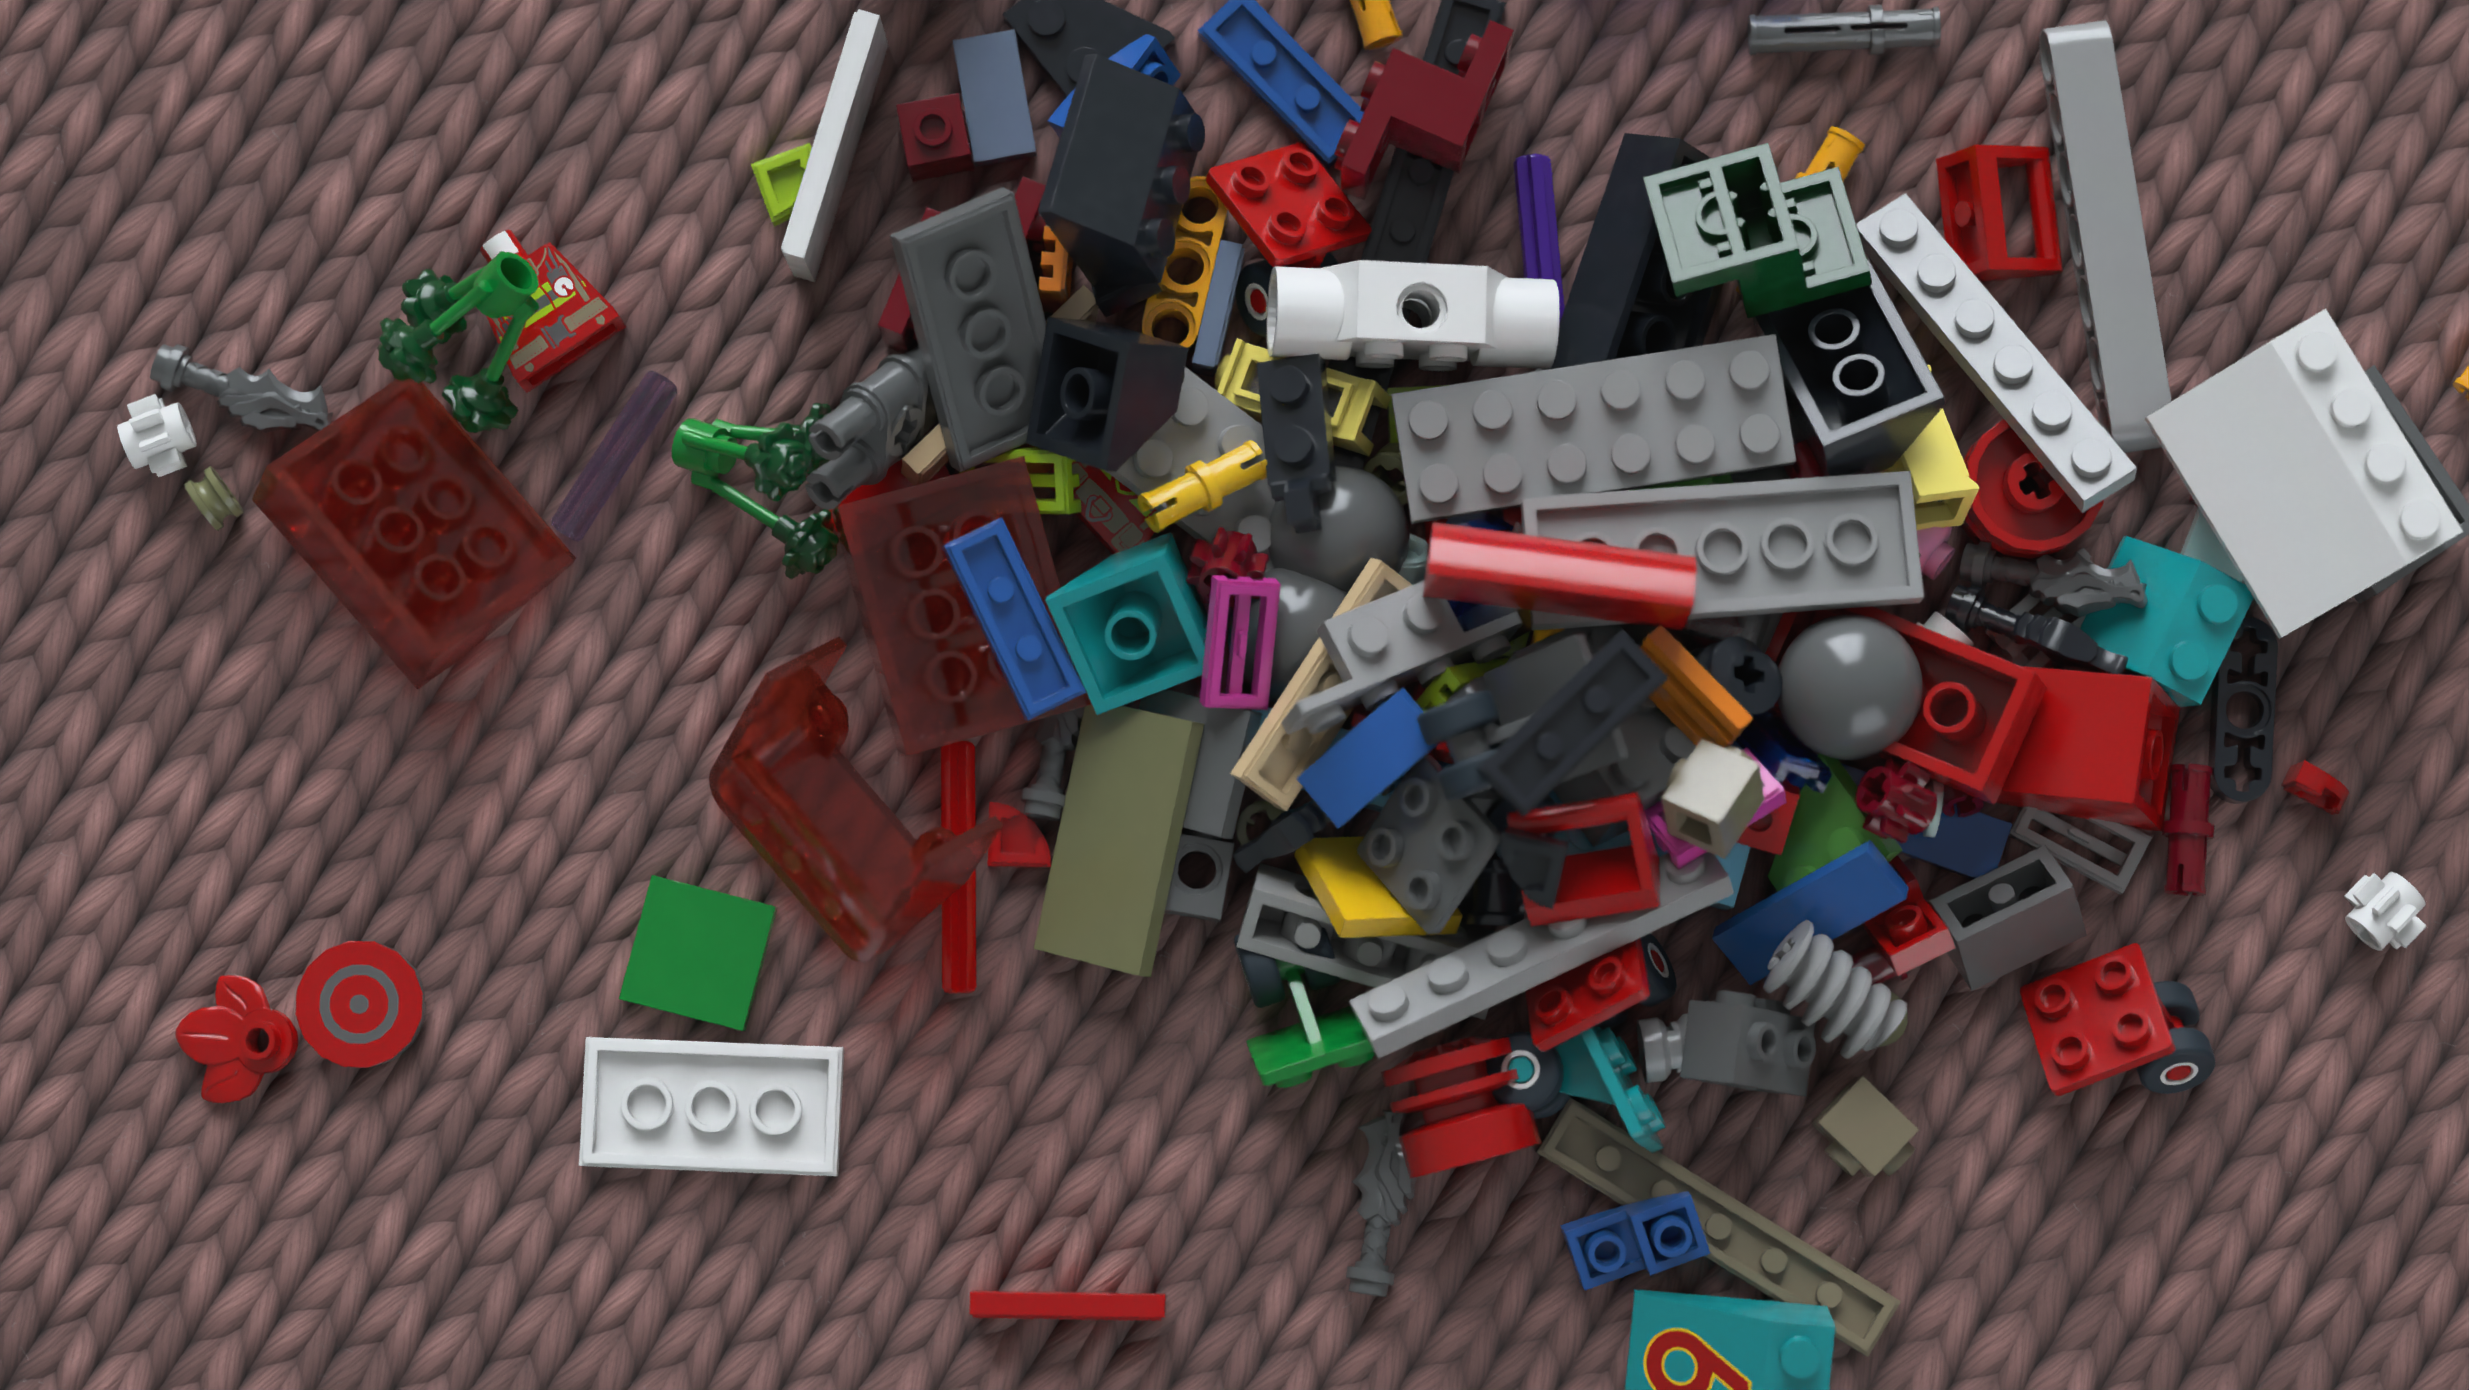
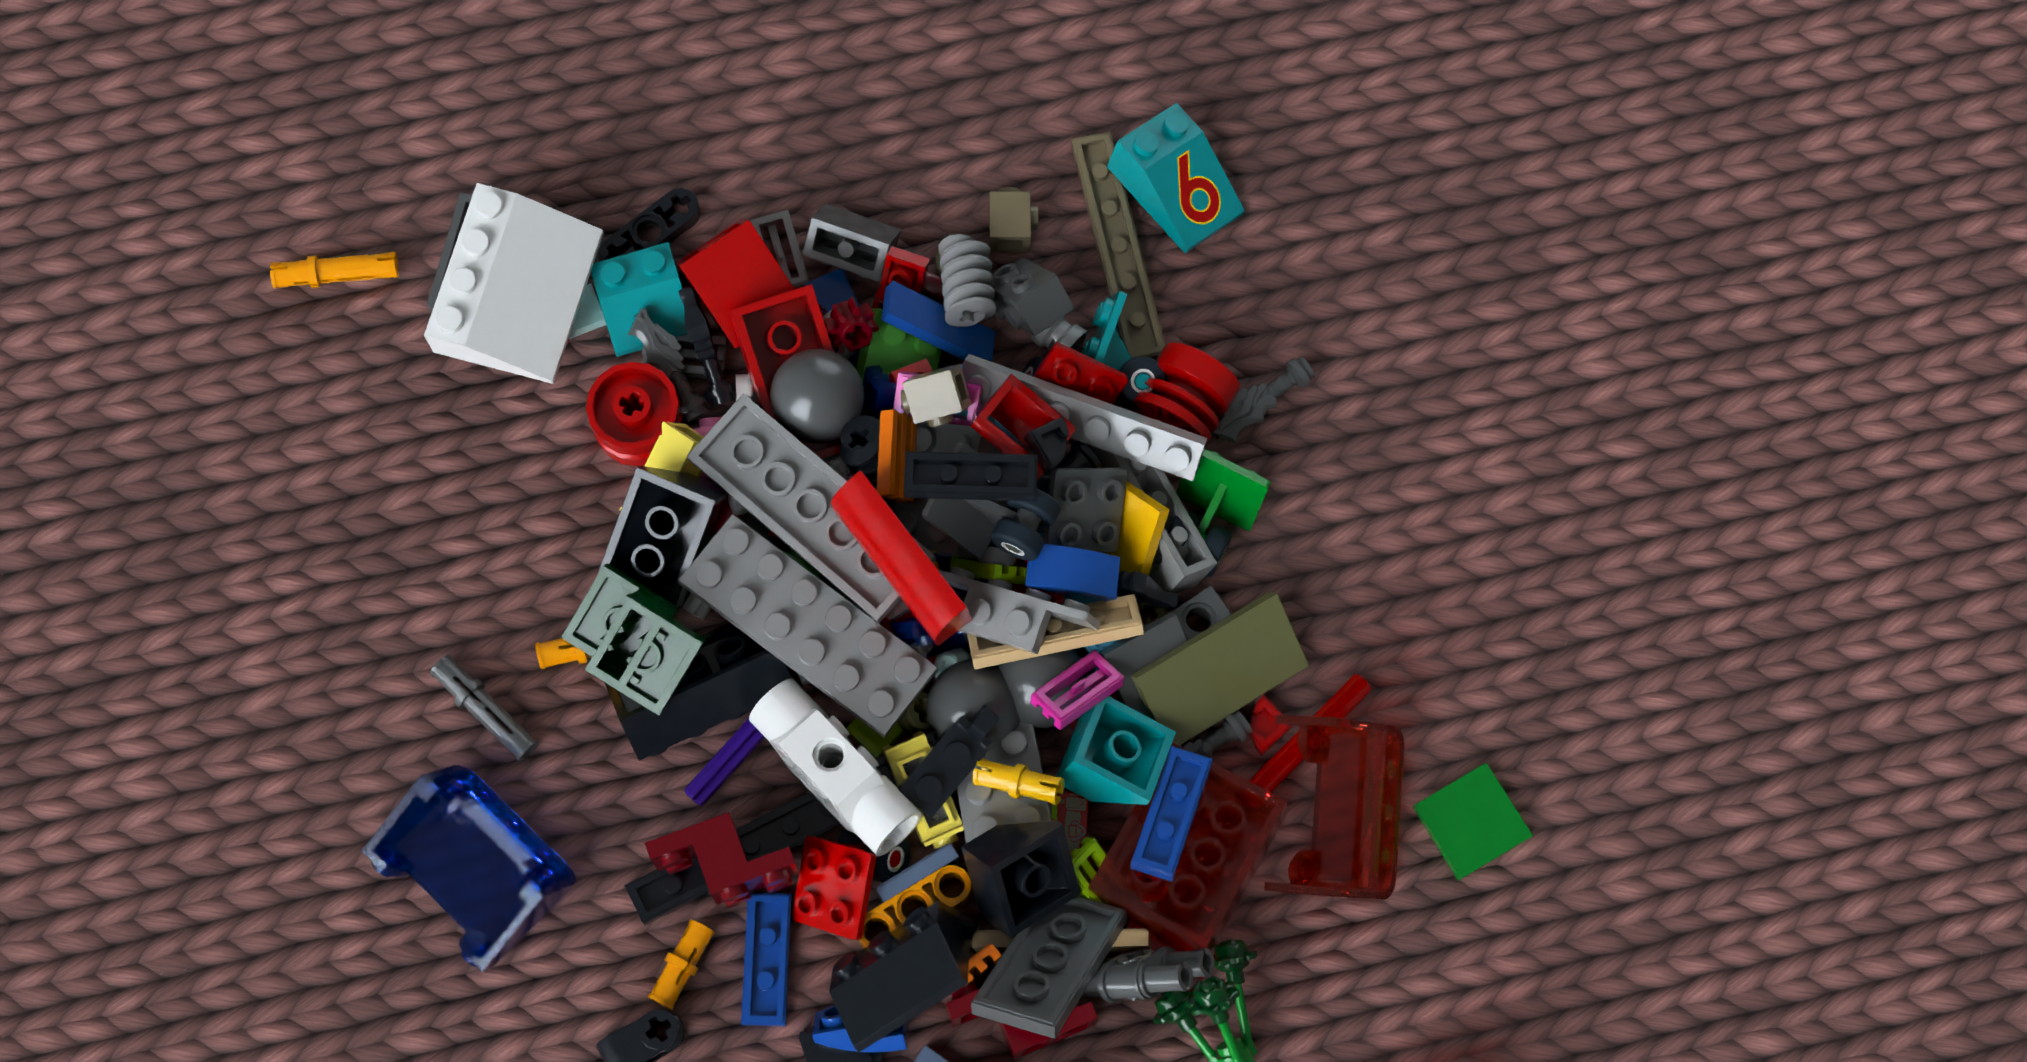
camera: 135 degrees left, 10 degrees down
red plate [175,975,298,1103] -> none
red tile [295,941,426,1068] -> none
white tile [579,1037,844,1176] -> none
red tile [969,1290,1166,1321] -> none
dark red gear [1186,527,1269,611] -> none
blue slope [1560,1191,1711,1291] -> none
plate [1856,193,2137,513] -> none
red tile [1936,144,2063,282] -> none
red plate [2020,943,2216,1096] -> none
light grey beam [2039,20,2172,453] -> none
dark red pin [2162,764,2215,896] -> none
red tile [2281,760,2349,815] -> none
white gear [2344,872,2426,951] -> none

